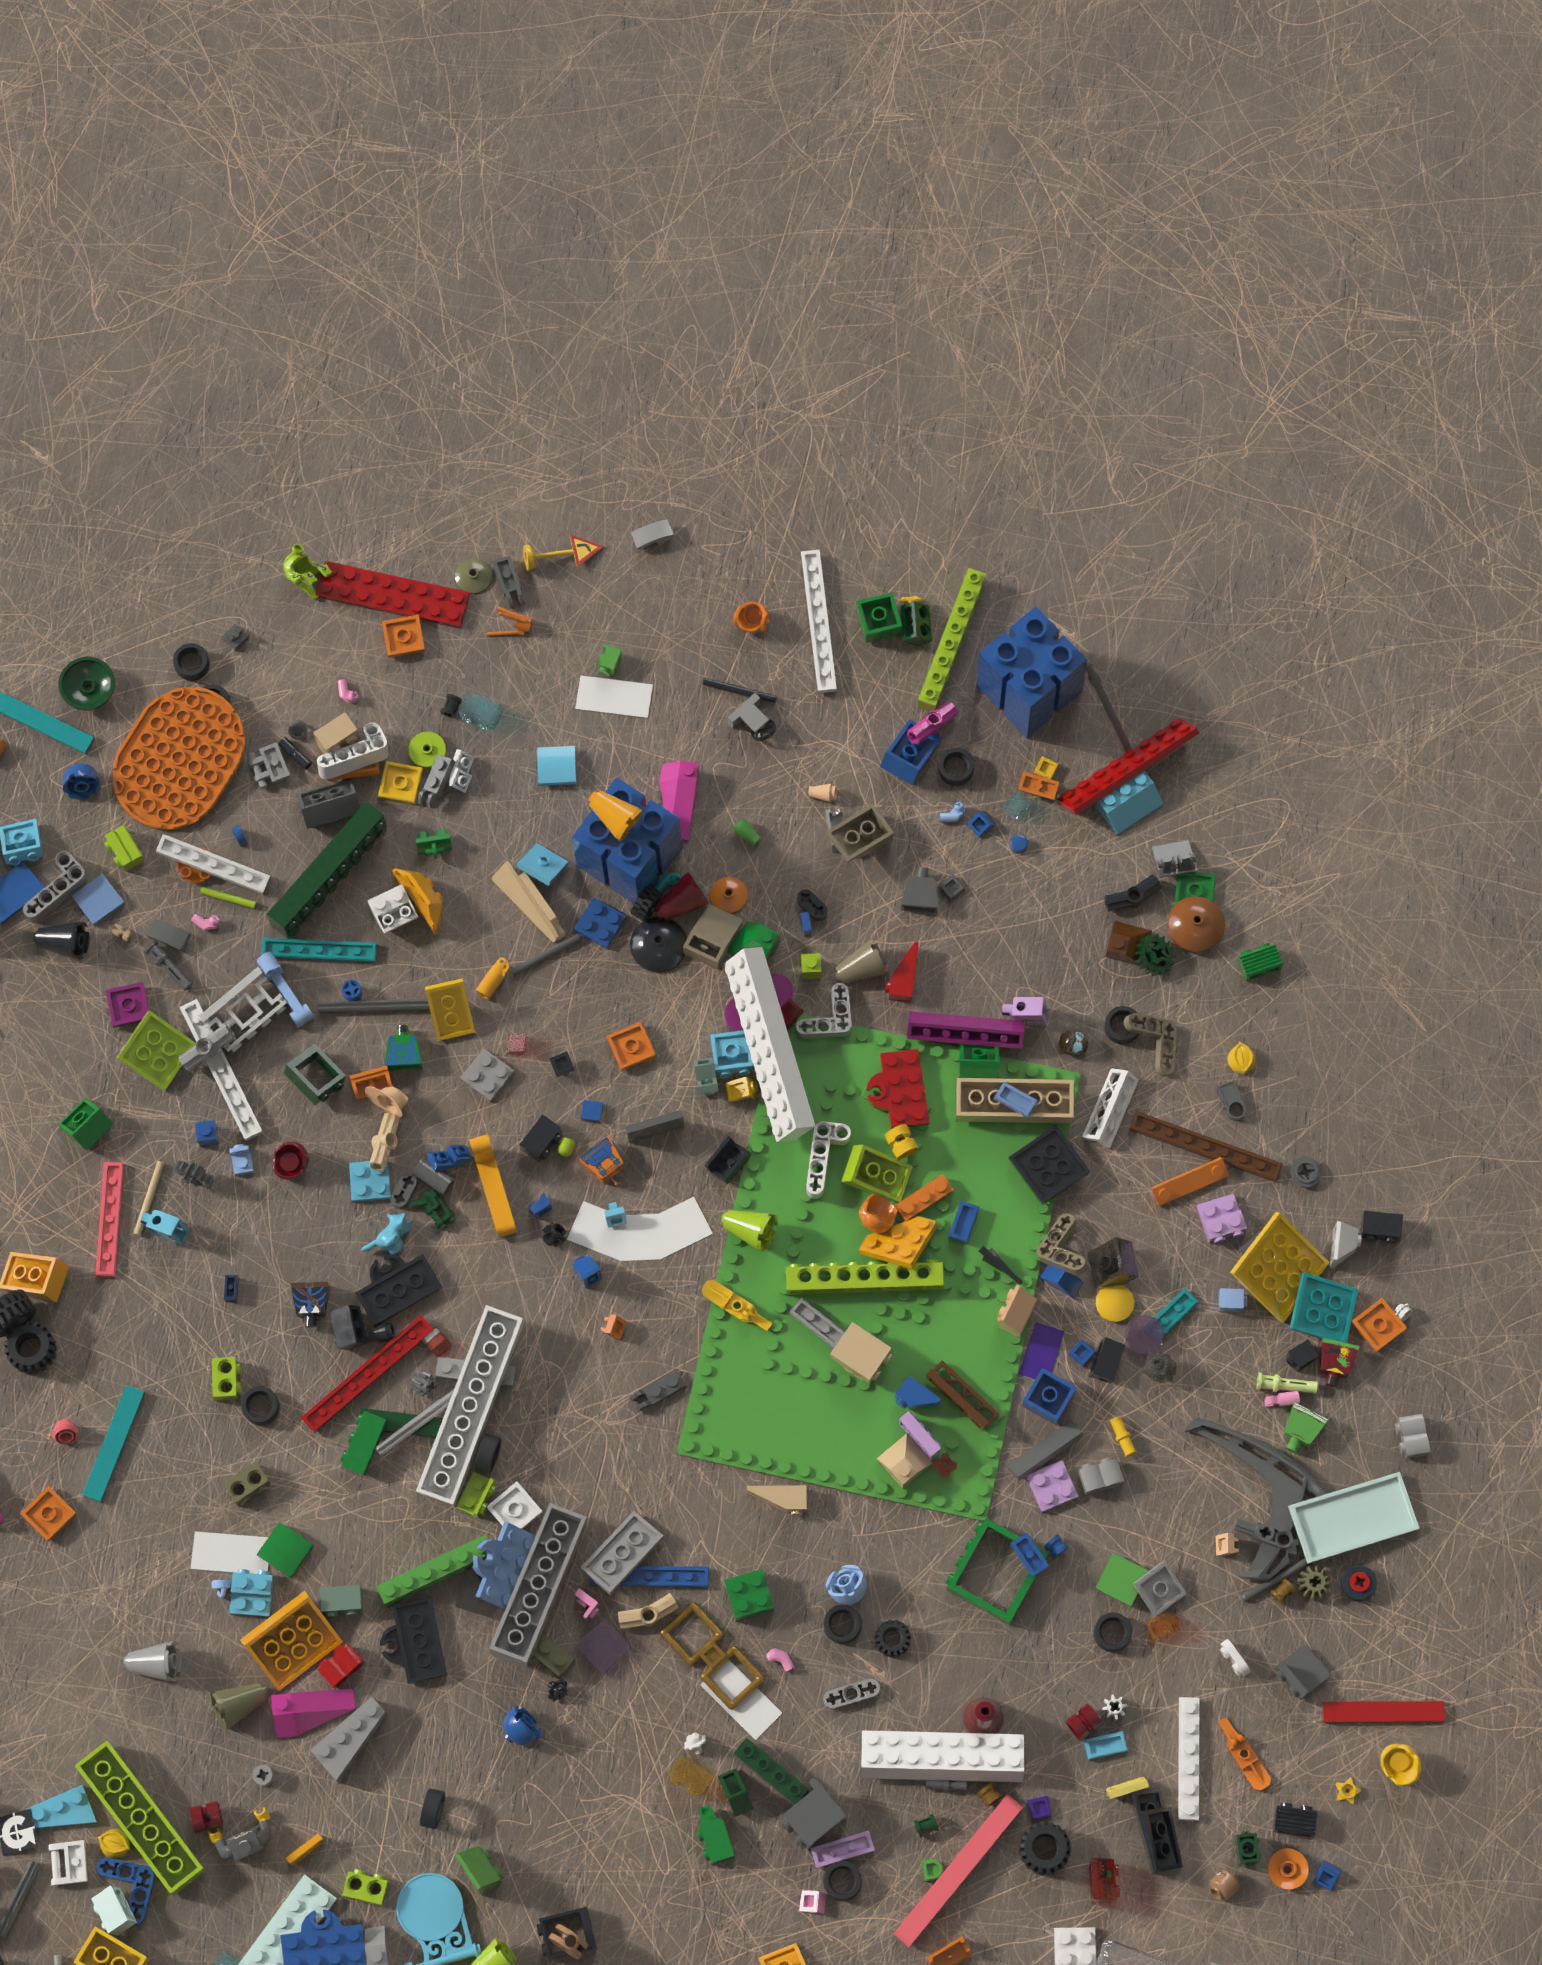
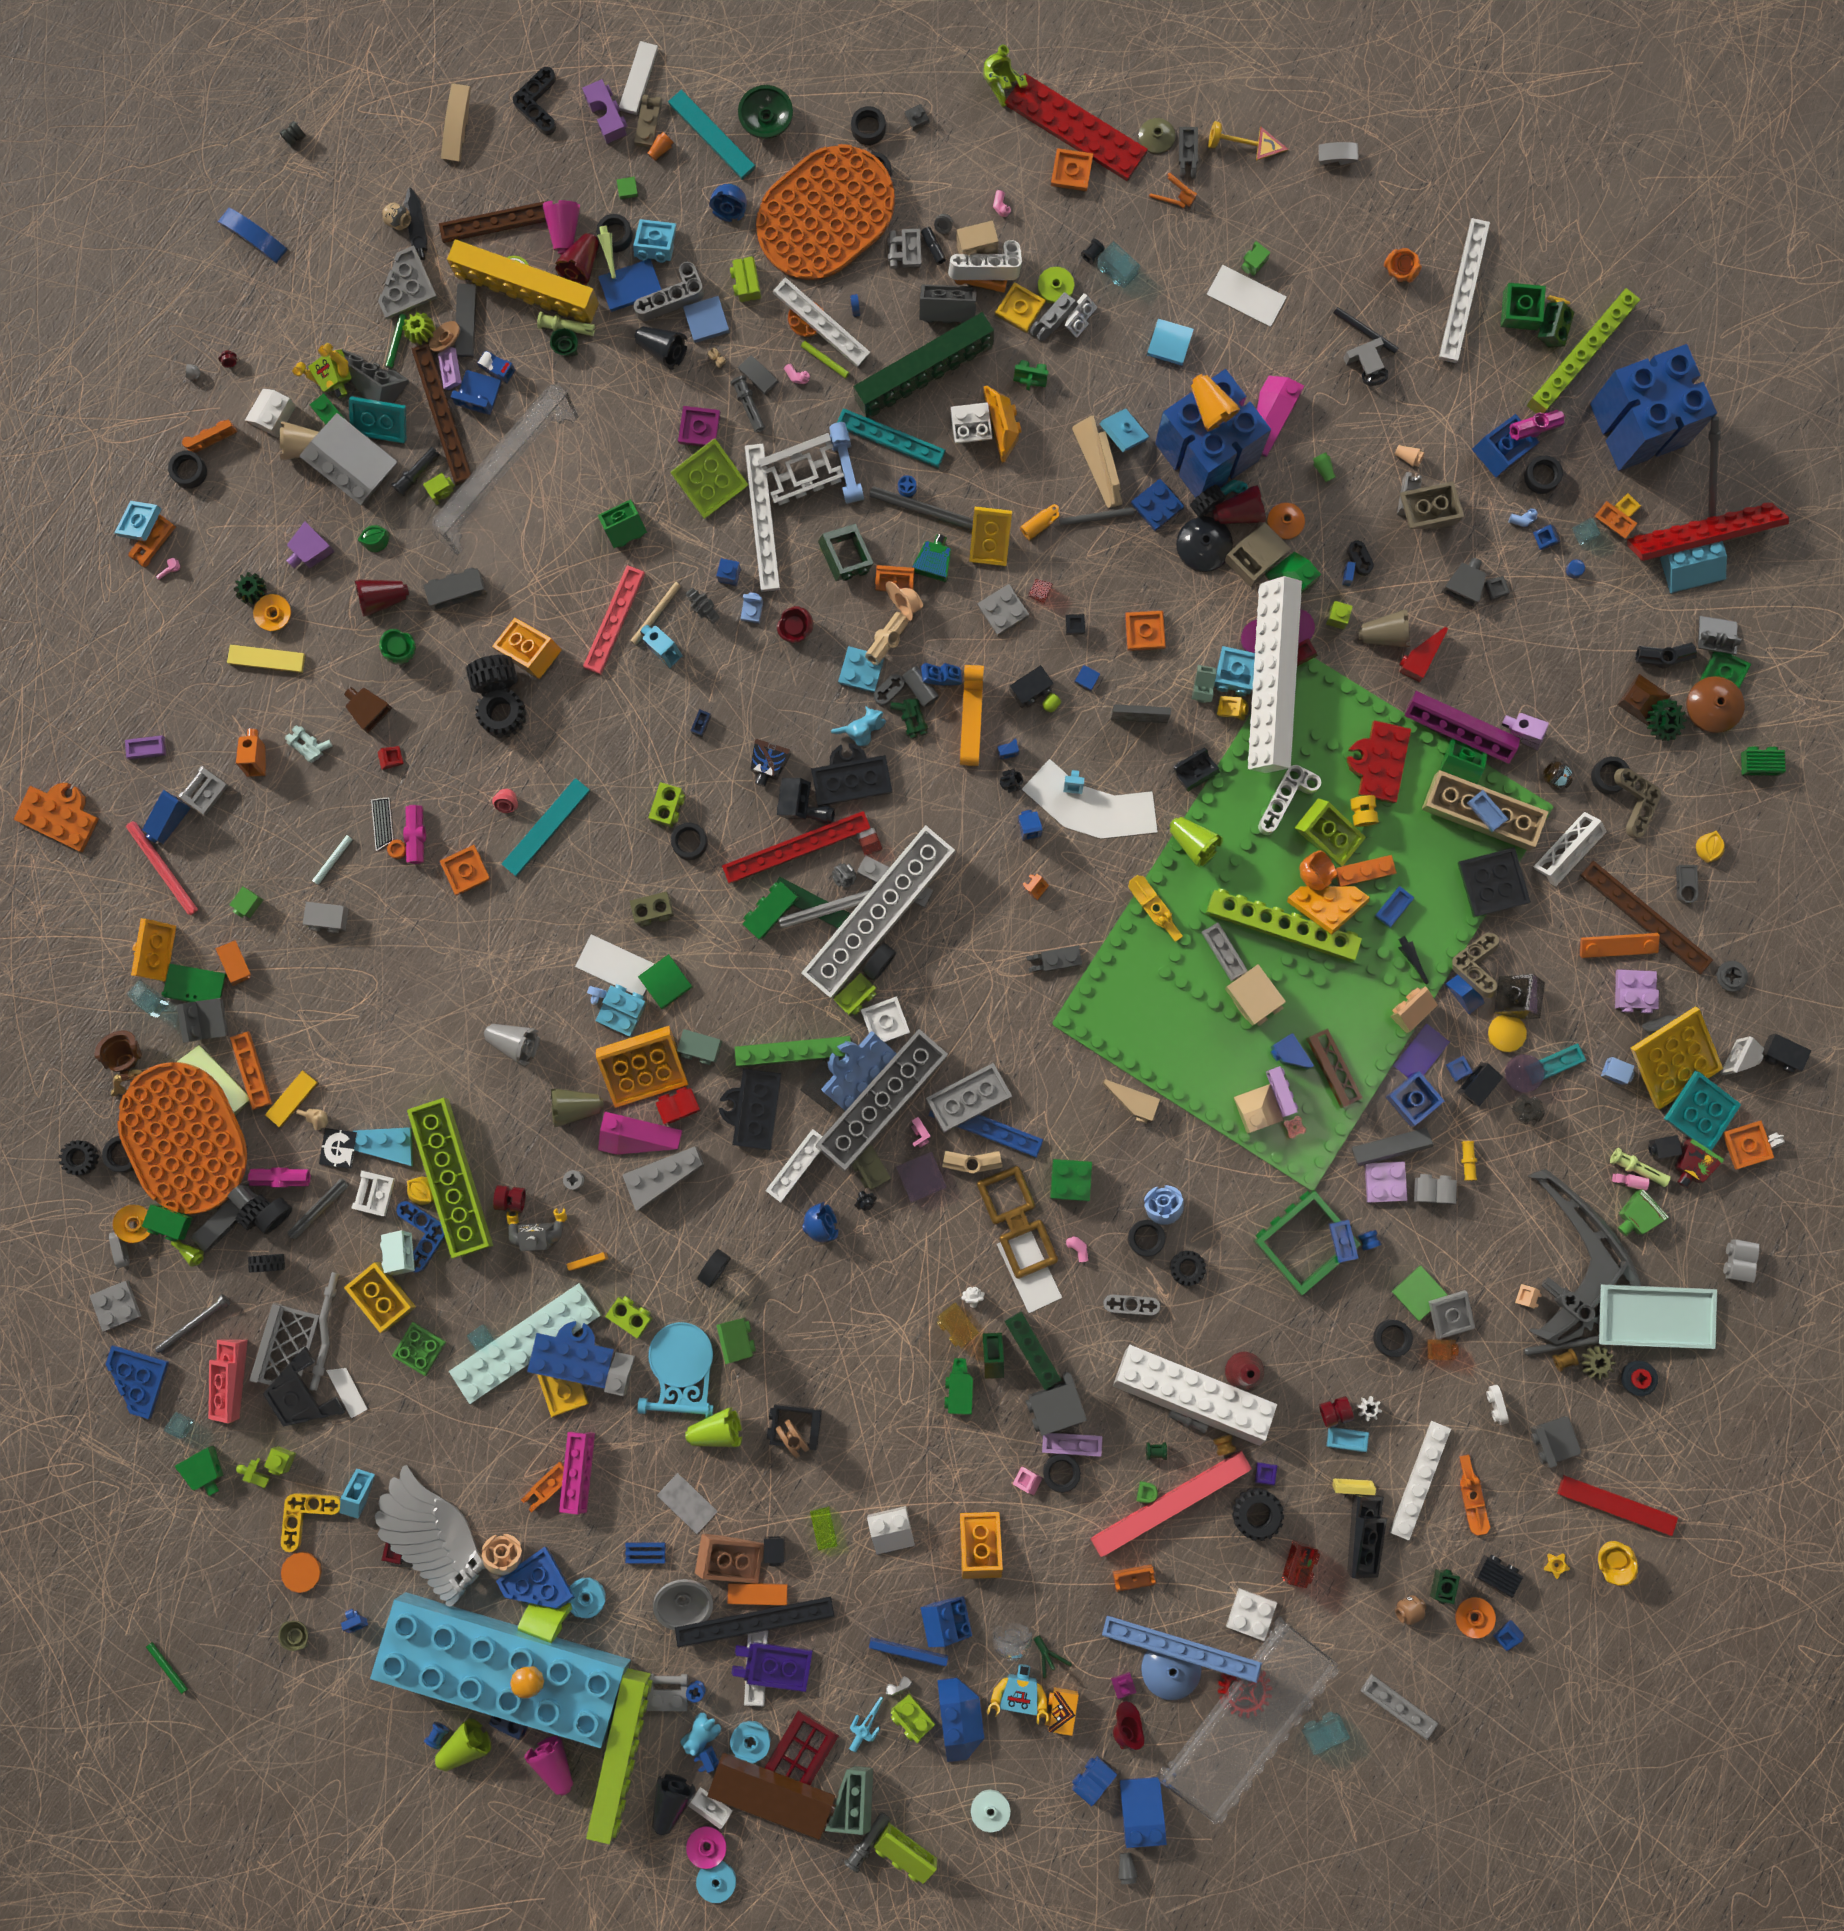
camera: 25 degrees right, 10 degrees up
light grey piece [179,1024,235,1071] -> none
torso [579,1137,625,1186] -> none
light grey beam [796,983,852,1039] -> none
none -> white plate [766,1129,823,1202]

